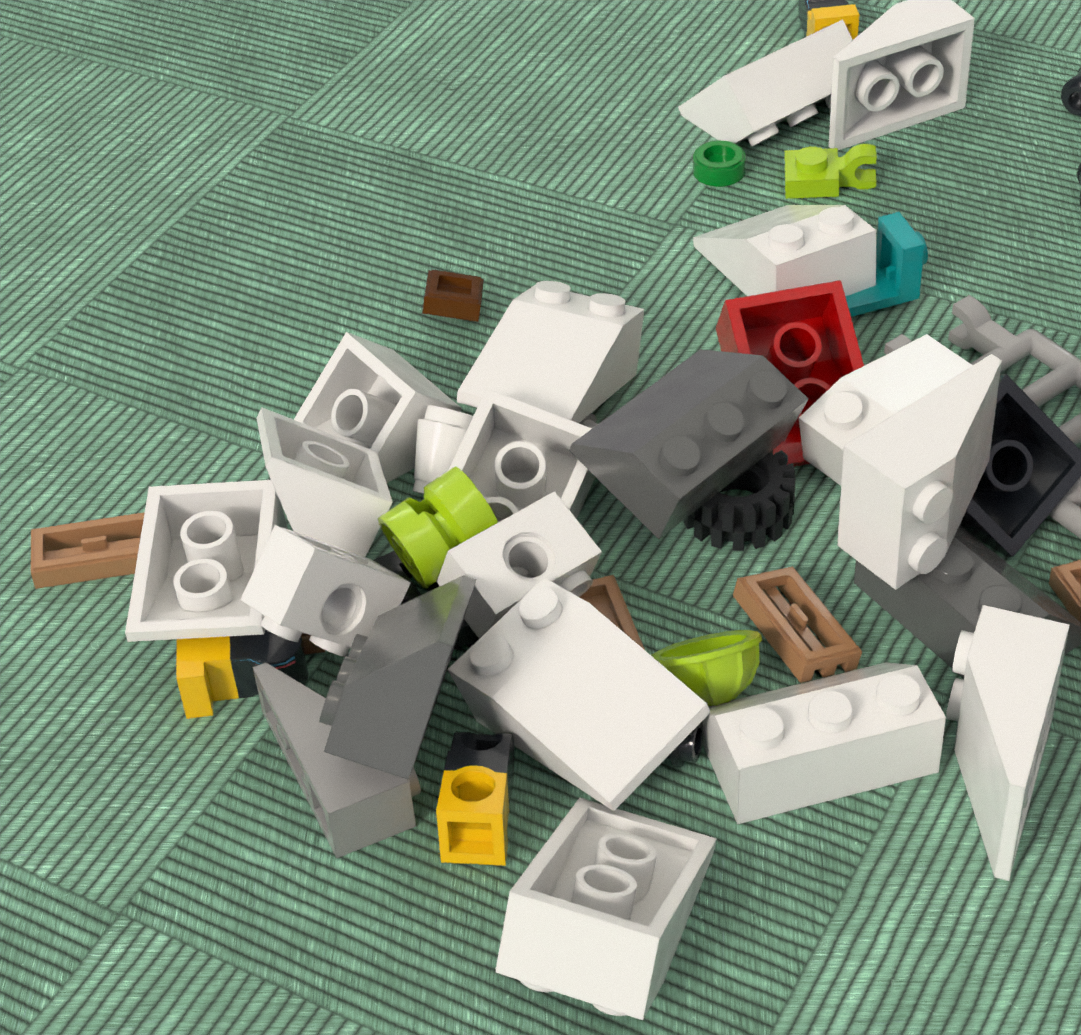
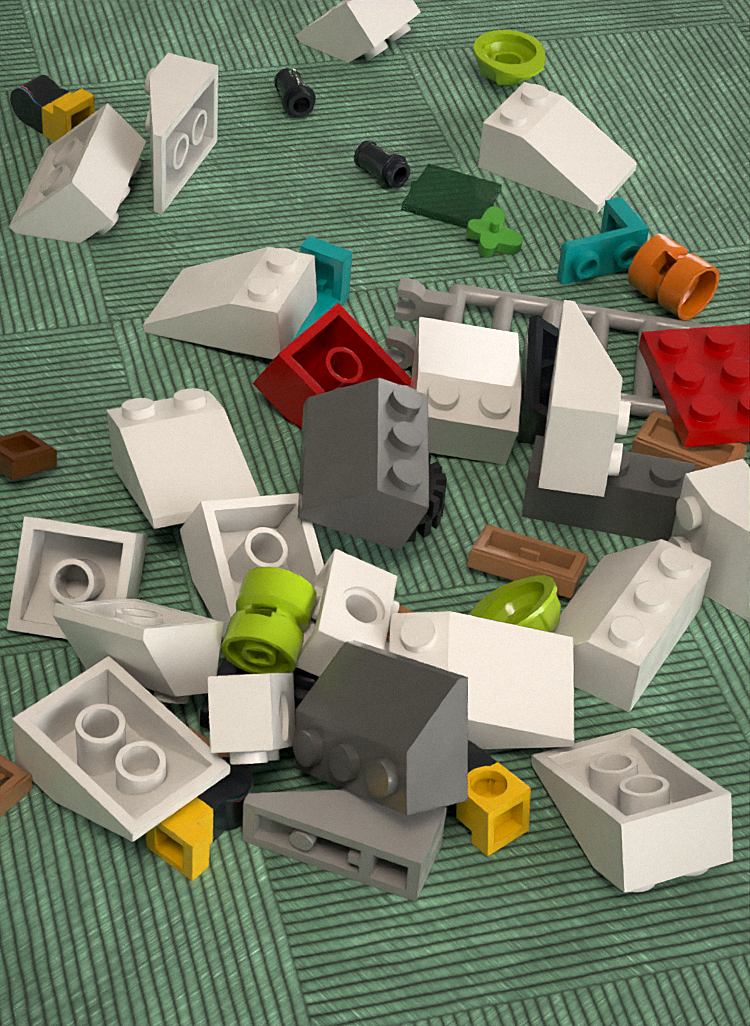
camera: 50 degrees left, 0 degrees up
white cone [413,405,473,494] -> none
green tile [693,140,746,187] -> none
lime plate [785,144,877,199] -> none

